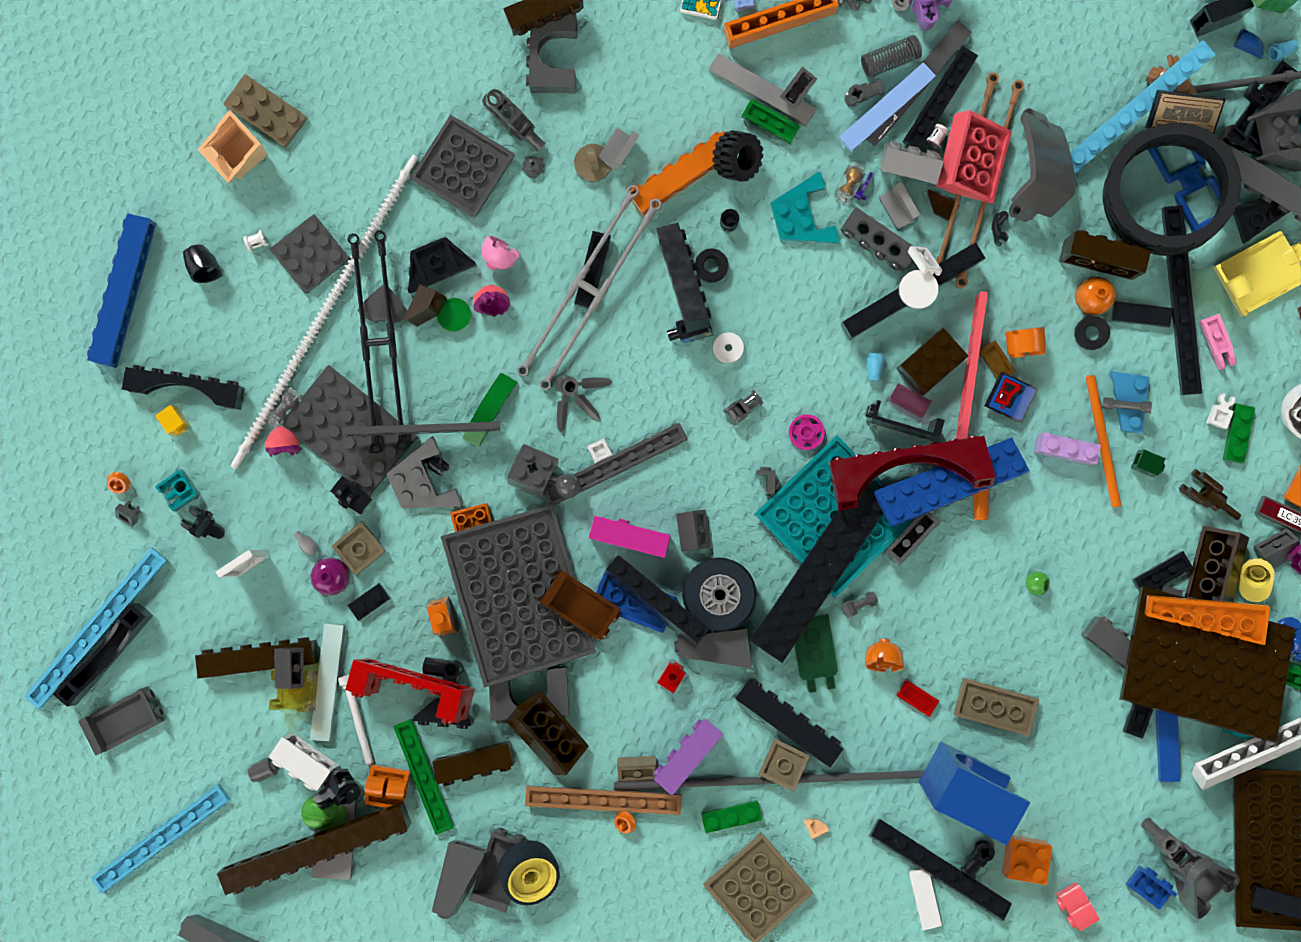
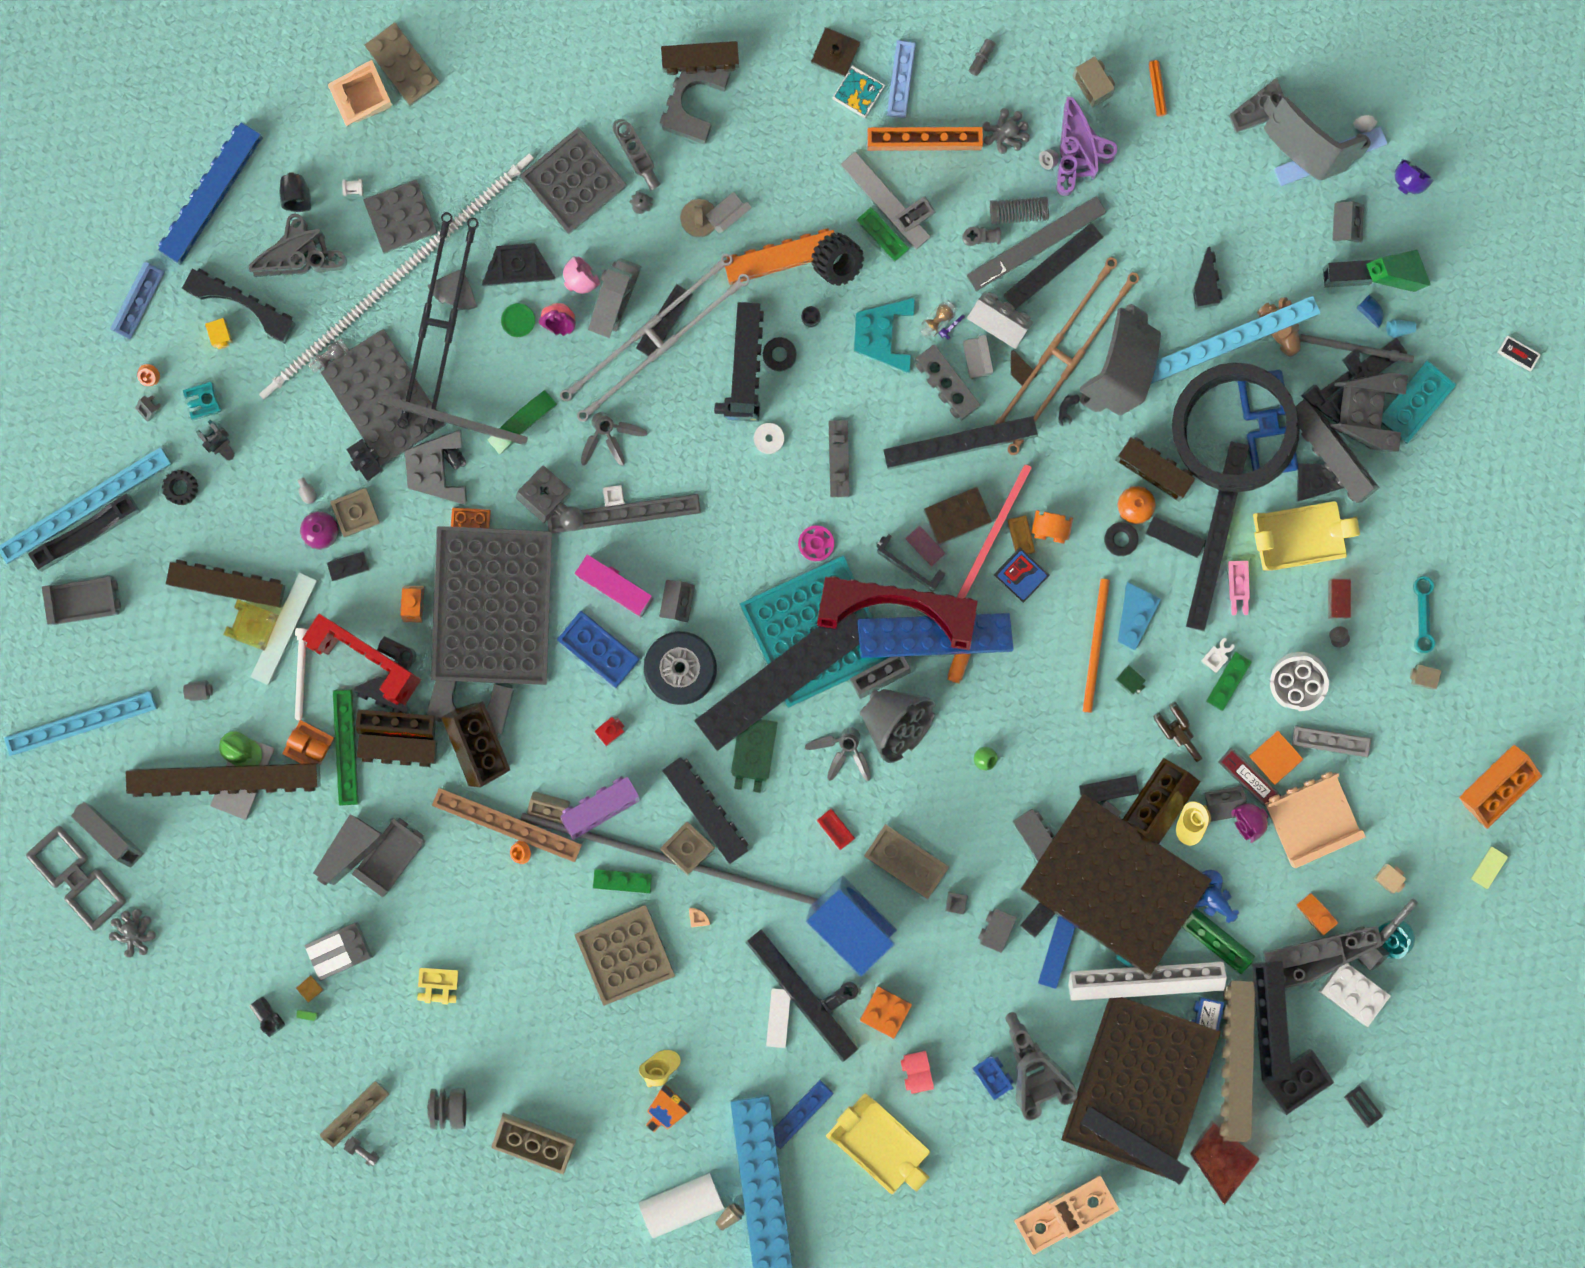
camera: 20 degrees right, 0 degrees up
white tile [216,550,269,578] -> none
coral hair [265,426,302,457] -> none
white brick [269,732,339,791] -> none
dark grey brick [274,647,305,689] -> none
black hinge [314,769,361,810] -> none
dark brown slope [404,285,447,327] -> none
wheel [498,840,560,906] -> none
reddish brown panel [539,570,621,641] -> none
black brick [605,555,709,648] -> none
dark grey slope [674,628,752,668] -> none
dark grey connector [723,390,764,426] -> none
dark grey bracket [755,467,779,495] -> none
light blue tile [839,62,936,152] -> none
dark grey bar [841,591,878,618] -> none
orange cylinder [865,639,904,672] -> none
medium azure cone [867,353,886,381] -> none
white tile [899,270,938,309] -> none
white tile [908,246,942,276] -> none
white bush [926,124,950,150] -> none
coral slope [936,110,1012,204] -> none
lavender brick [1034,432,1101,465] -> none
dark grey bar [1102,397,1152,413] -> none
tile [1145,90,1226,133] -> none
orange wing [1145,595,1270,645] -> none
none -> medium blue slope [110,262,164,339]
none -> black tyre [162,470,199,505]
none -> dark grey piece [249,213,347,277]
none -> dark brown brick [355,709,436,740]
none -> wedge [588,258,642,338]
none -> dark grey plant [805,727,871,781]
none -> dark grey hinge [829,420,849,498]
none -> dark grey cone [860,689,936,763]
none -> dark grey panel [945,892,968,914]
none -> dark grey brick [978,908,1017,953]
none -> black slope [1192,247,1222,309]

